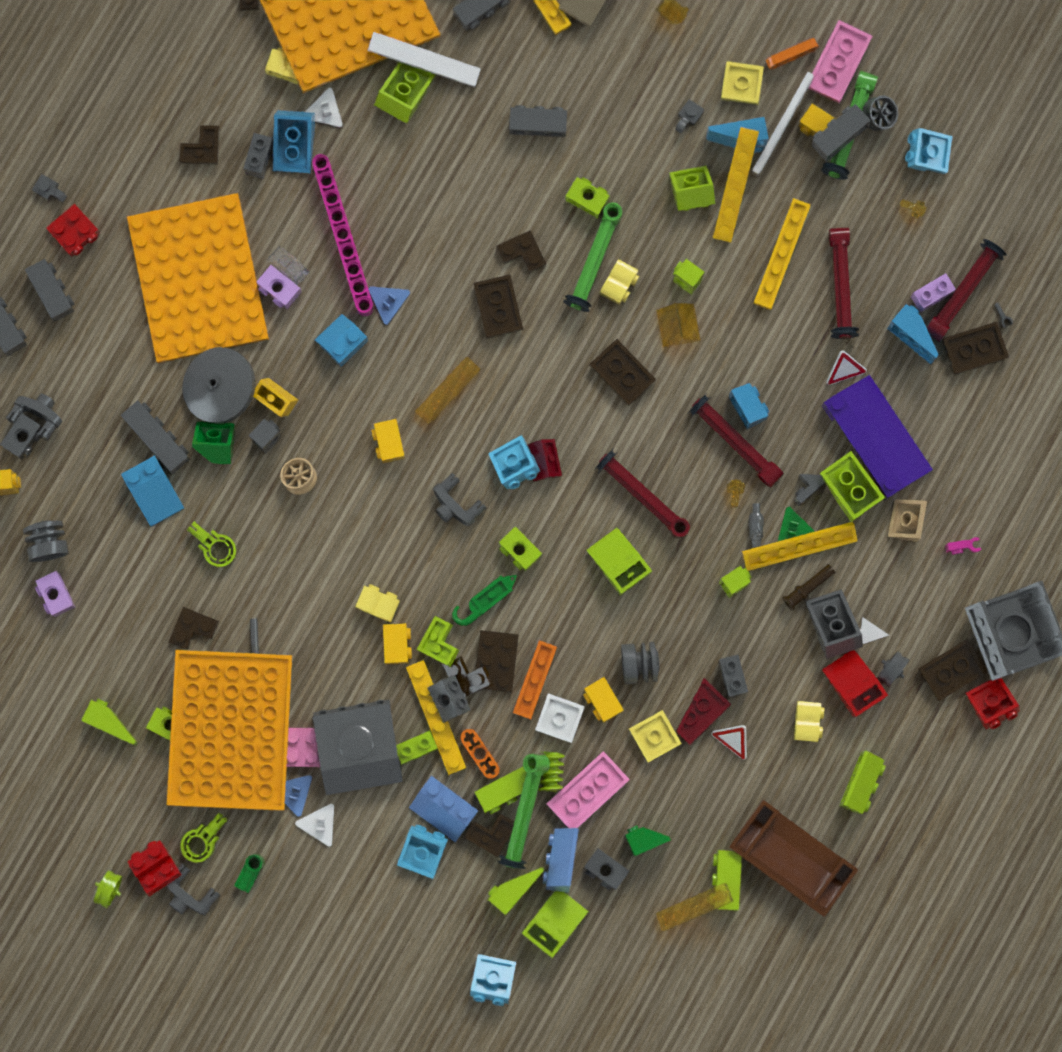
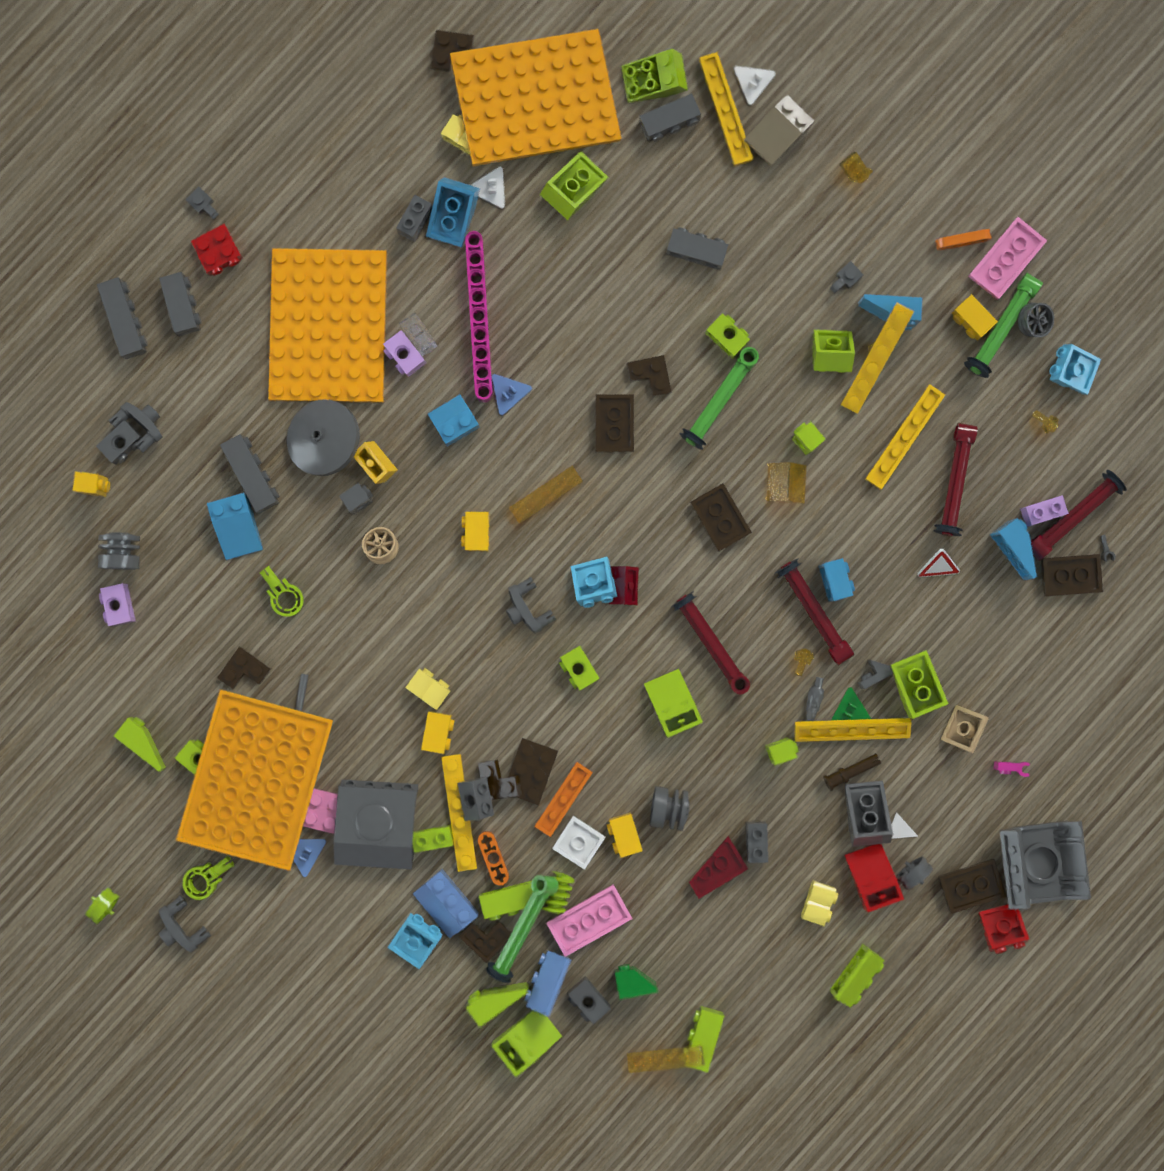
camera: 10 degrees right, 5 degrees up
red plate [127,840,182,897] -> none
dark brown plate [179,125,220,164] -> none
green slope [192,422,235,465] -> none
green piece [234,854,265,893] -> none
white piece [295,804,334,846] -> none
white tile [367,32,480,87] -> none
lime plate [416,616,460,667] -> none
green plate [452,575,517,626] -> none
medium azure plate [470,954,516,1006] -> none
light yellow brick [600,259,640,305] -> none
light yellow plate [629,710,682,763] -> none
piece [711,725,747,760] -> none
light yellow plate [721,61,764,105] -> none
reddish brown slope [729,800,859,917] -> none
white tile [752,72,814,177] -> none
dark grey brick [812,104,871,162] -> none
dark purple slope [822,375,933,501] -> none

